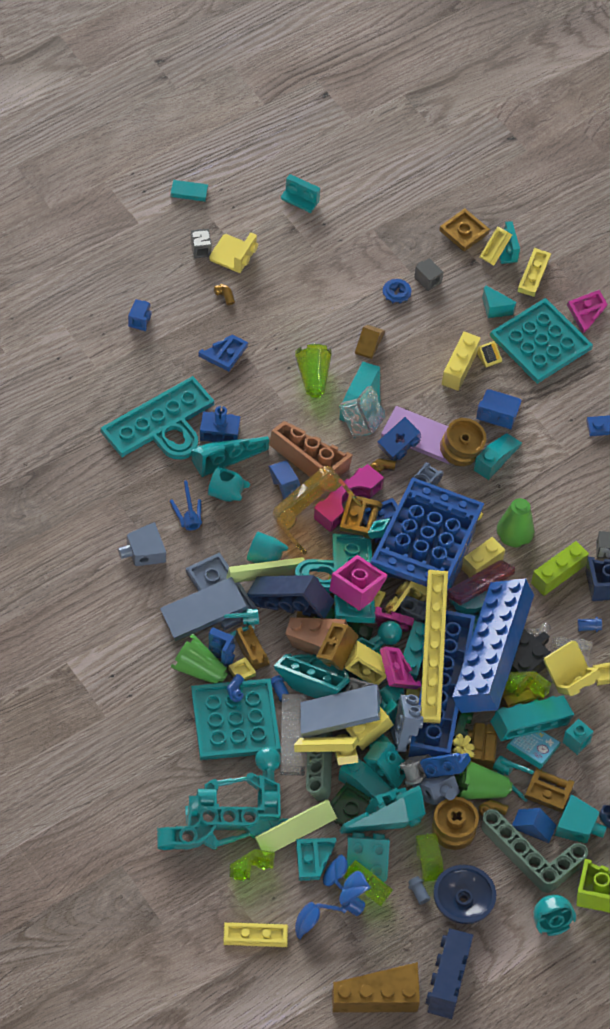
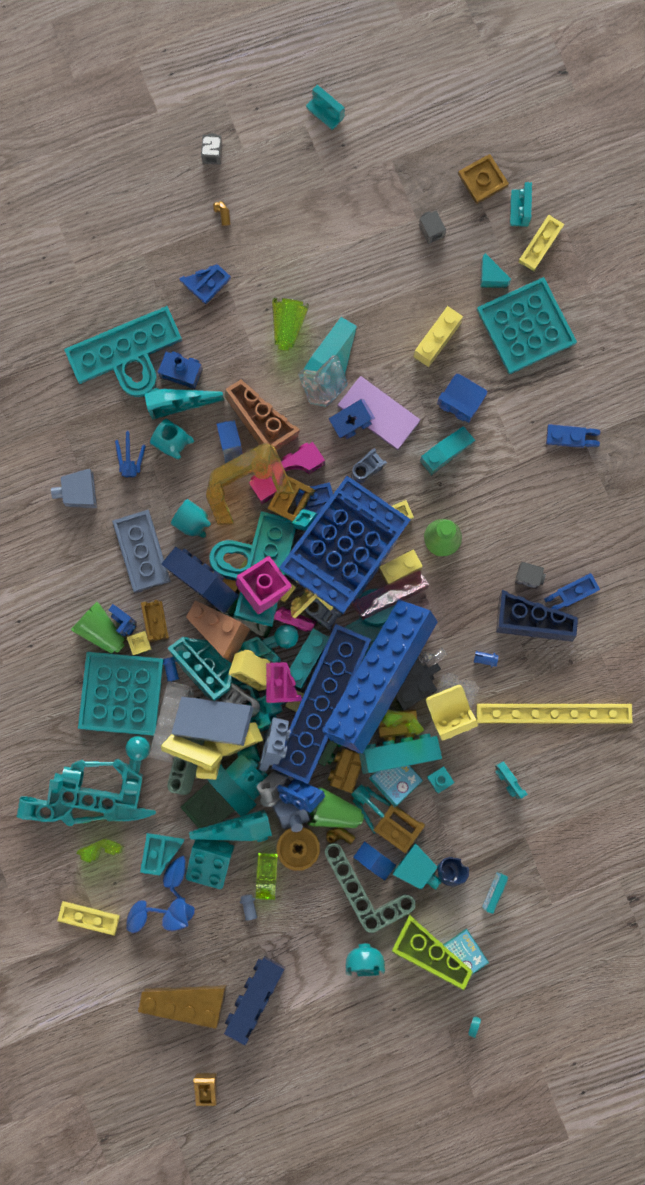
camera: 20 degrees right, 25 degrees up
blue brick [128,299,152,331] -> none
sand blue tile [160,577,248,641] -> none
teal tile [171,180,208,202] -> none
light yellow bracket [209,232,258,273] -> none
teal plant [224,608,259,636] -> none
yellowish green tile [226,557,304,583] -> none
blue arm [227,674,244,702] -> none
yellowish green tile [255,800,337,857] -> none
pearl gold hinge [316,622,358,671] -> none
clear neon green slope [343,860,393,907] -> none
pearl gold slope [355,325,385,360] -> none
teal wing [365,787,407,814] -> none
pearl gold arm [370,458,396,473] -> none
blue gear [383,279,412,304] -> none
light yellow tile [420,570,448,724] -> none
dark blue dish [433,865,496,924] -> none
pearl gold wheel [440,418,486,467] -> none
light yellow plant [452,734,475,758] -> none
slope [477,341,502,368] -> none
light yellow tile [480,226,512,266] -> none
lime brick [531,541,589,596] -> none
dark pink wing [567,290,608,333] -> none

